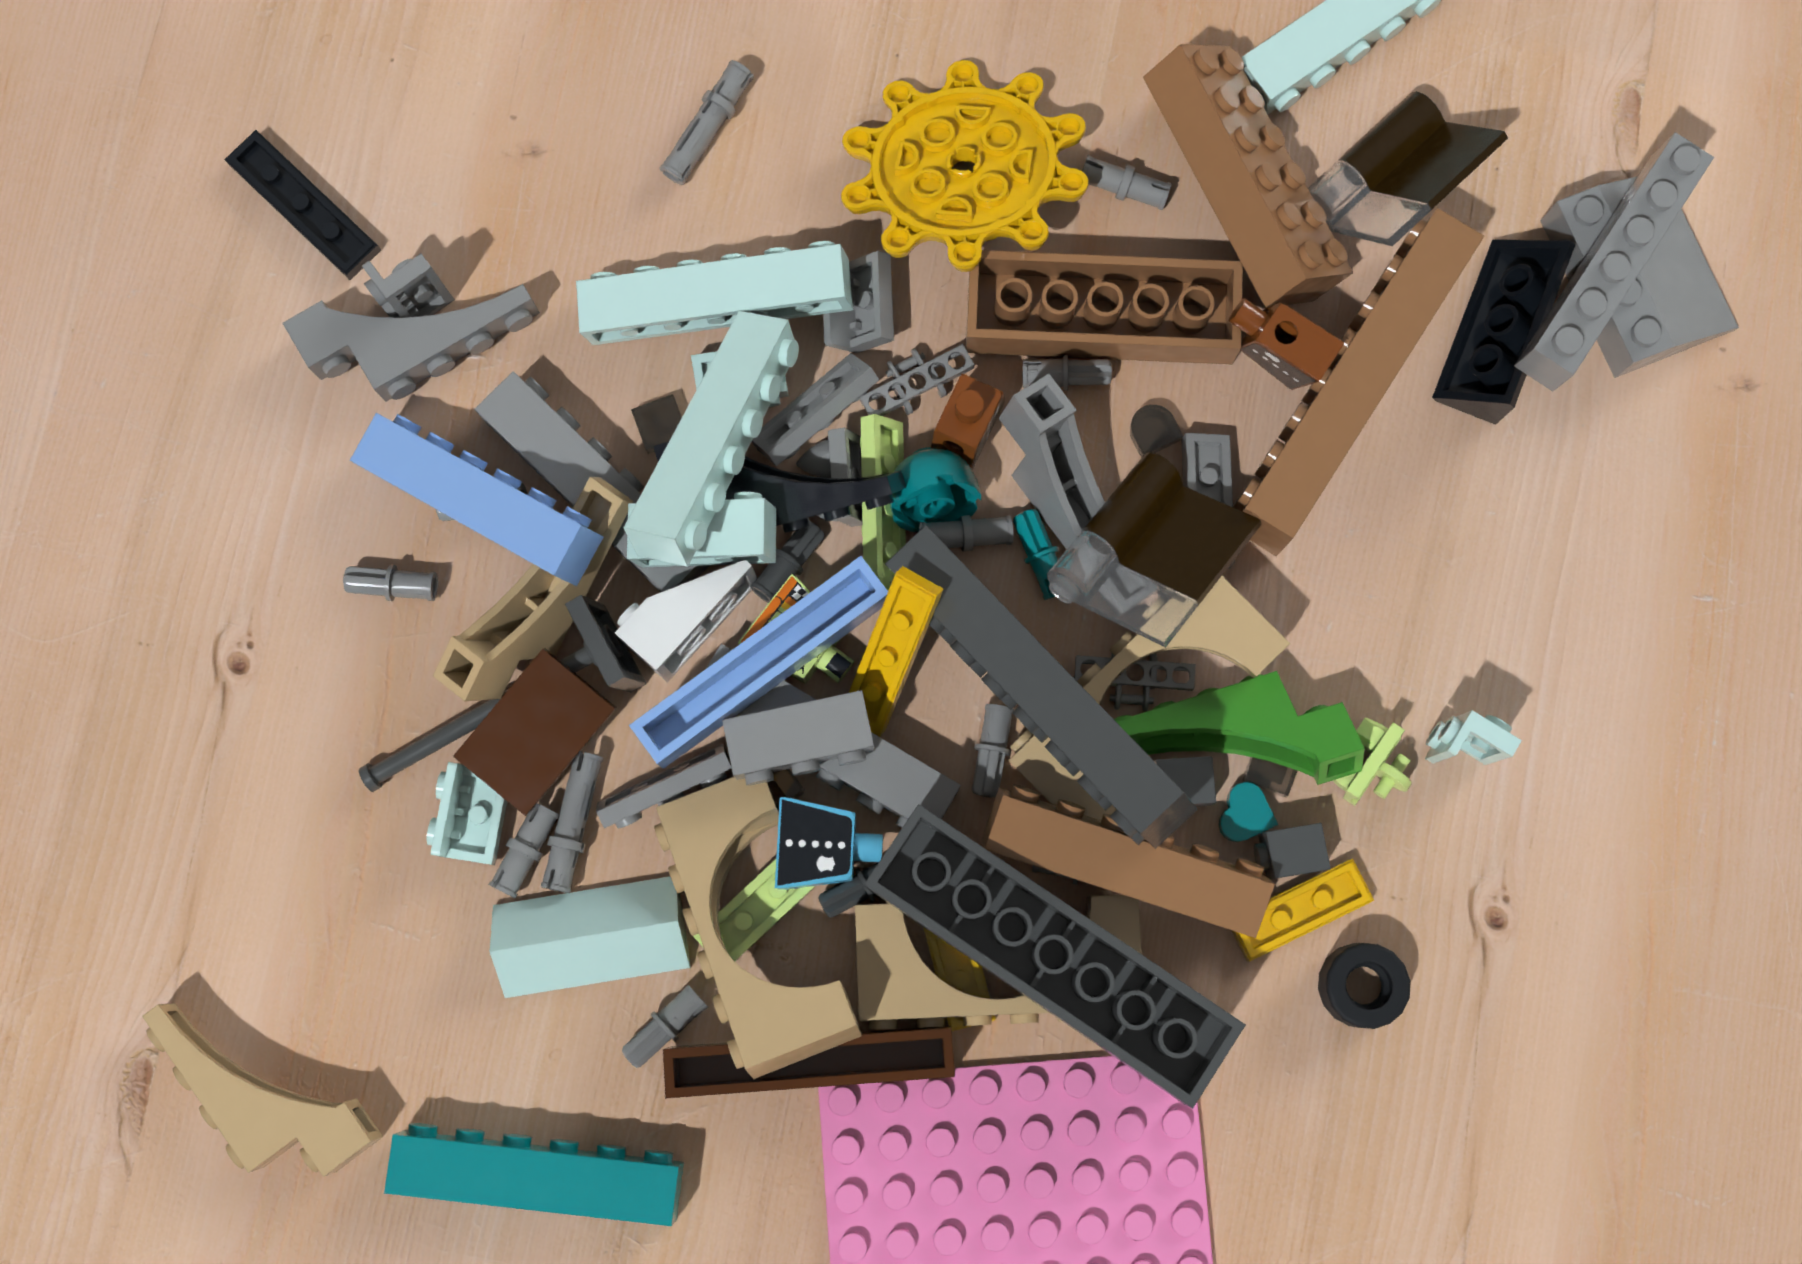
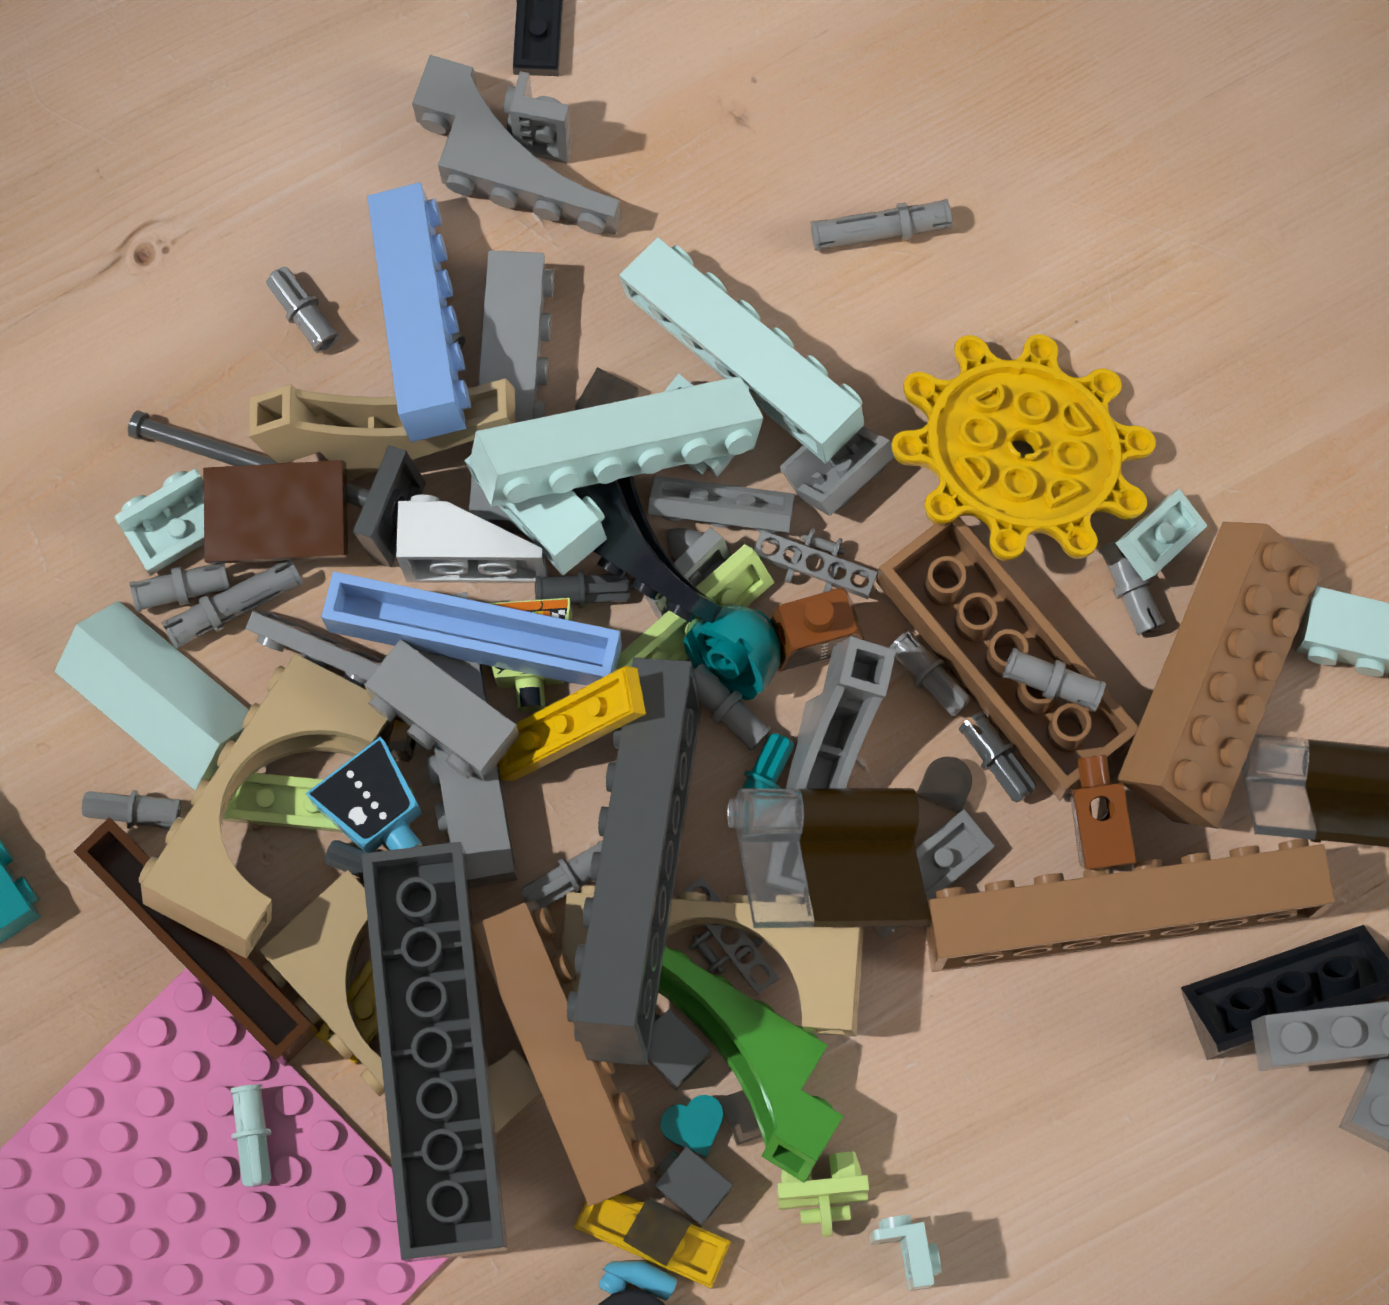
camera: 50 degrees right, 5 degrees down
none -> light aqua axle [231,1084,272,1187]
none -> medium azure arm [599,1261,677,1301]
none -> clear smoke tile [623,1197,692,1267]
none -> dark grey axle [959,711,1037,803]
none -> light grey pin [1002,648,1106,712]
none -> light aqua plate [1115,488,1207,581]

